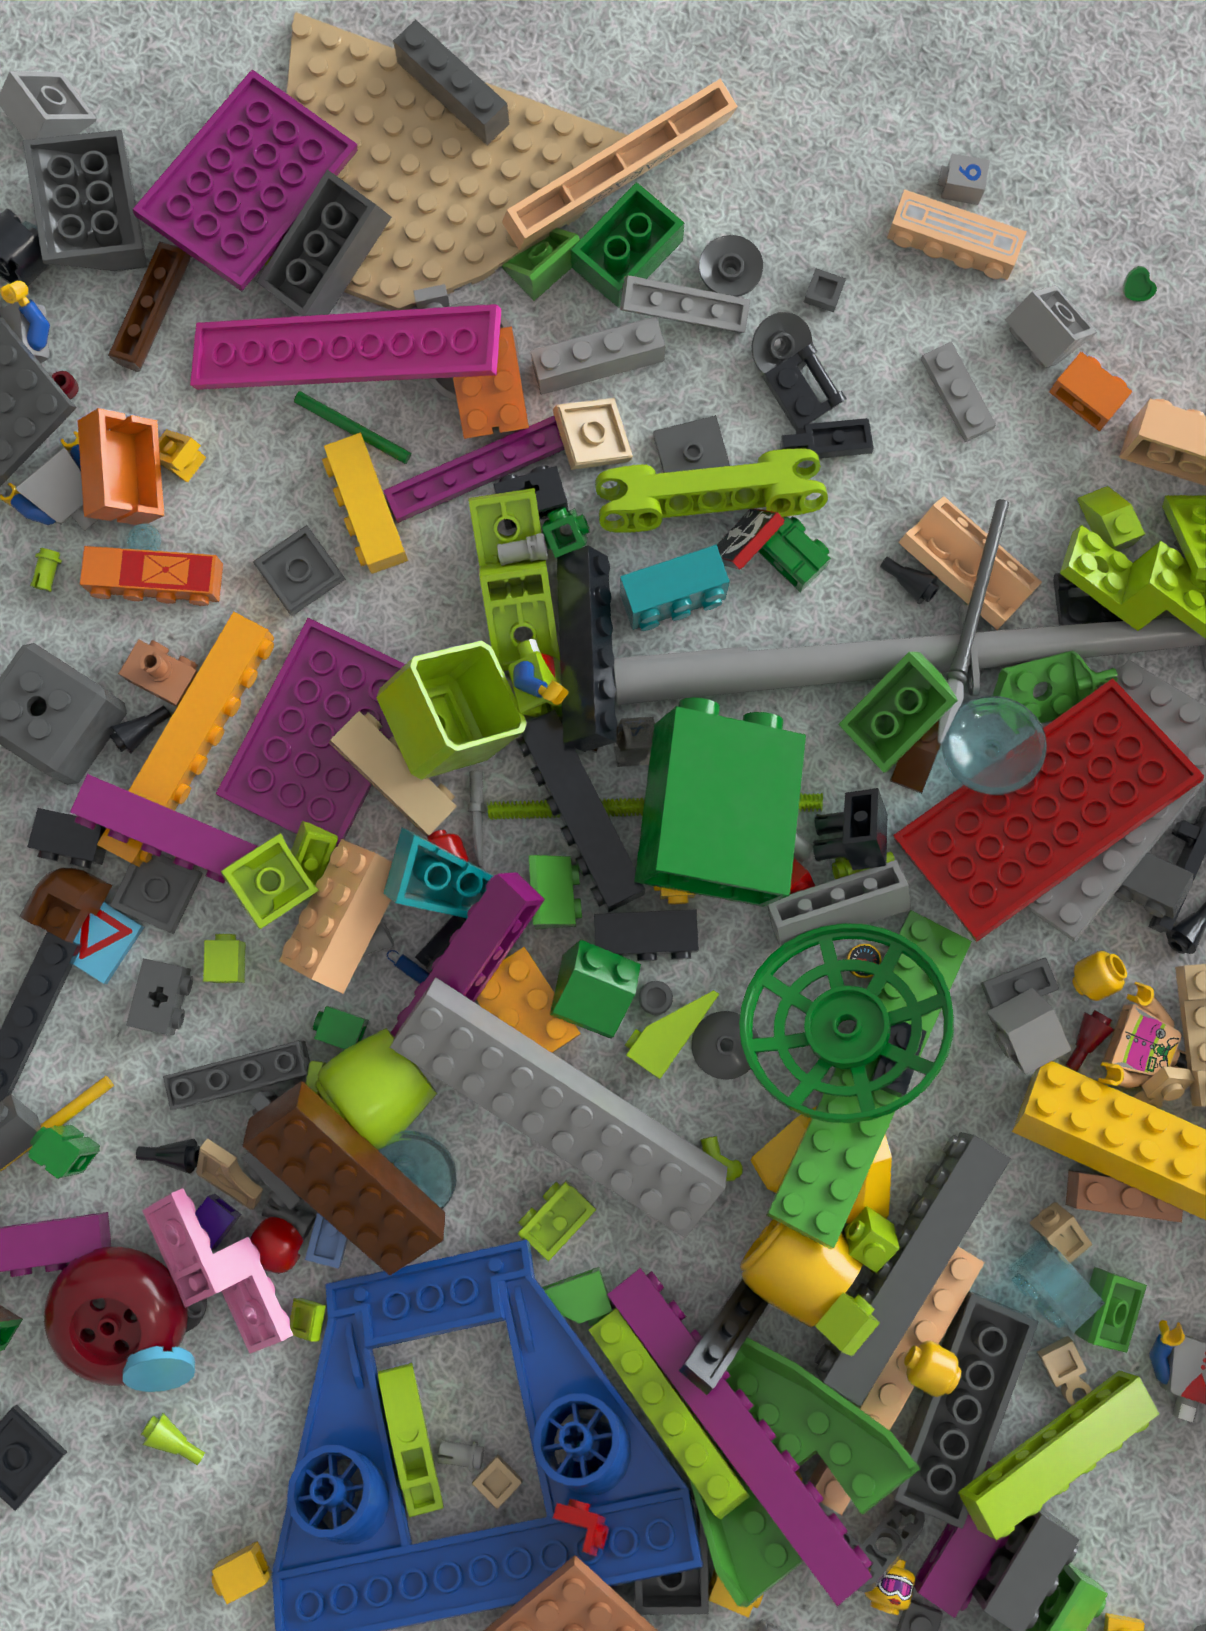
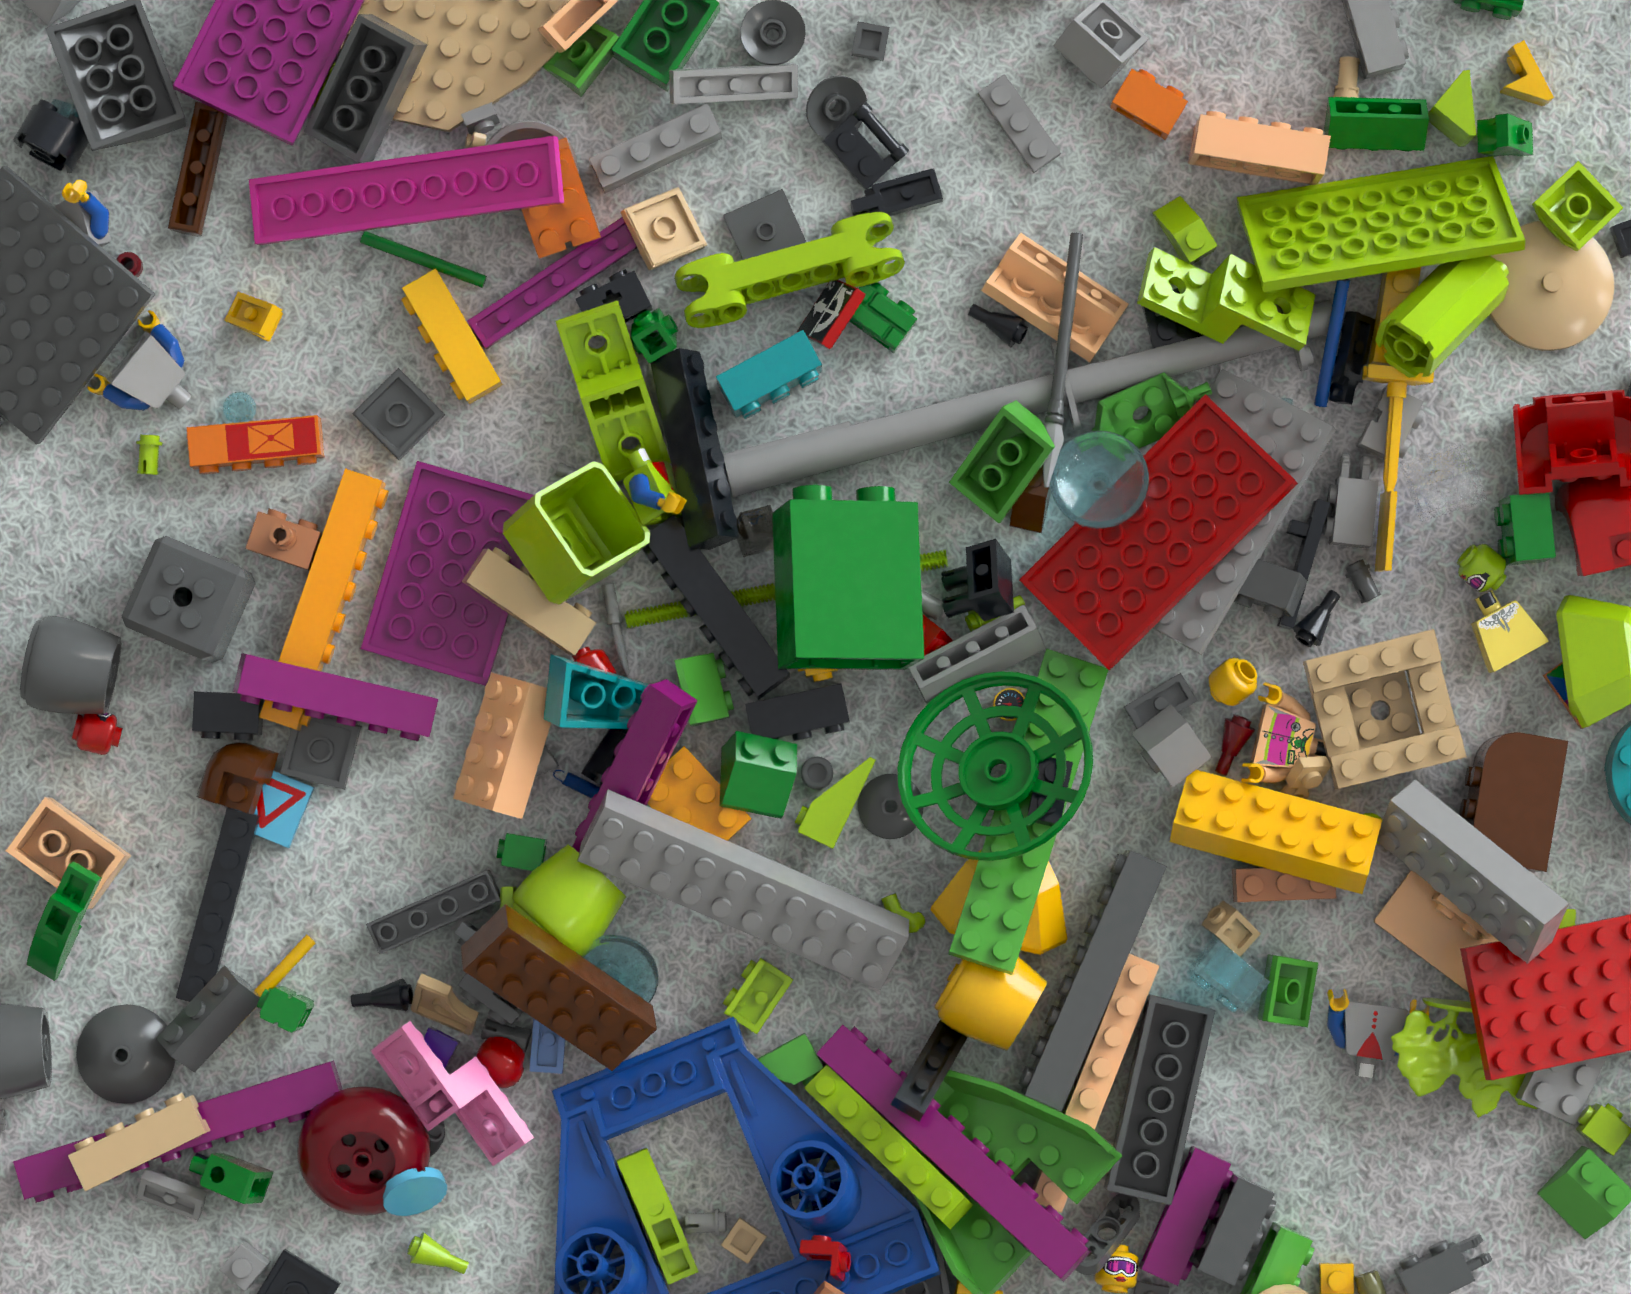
camera: 15 degrees left, 5 degrees up
orange piece [77,408,164,526] -> none
black cone [110,705,171,754] -> none
dark grey brick [126,958,193,1035] -> none
lime brick [203,934,246,983] -> none
lime slope [220,833,319,929] -> none
lime tile [290,1298,326,1342] -> none
lime slope [291,821,338,896] -> none
light grey pin [497,533,548,566] -> none
lime brick [815,1293,880,1356] -> none
lime brick [844,1206,900,1273] -> none
yellow head [904,1341,961,1397] -> none
lime brick [958,1370,1159,1540] -> none
tan plate [1037,1336,1092,1405] -> none

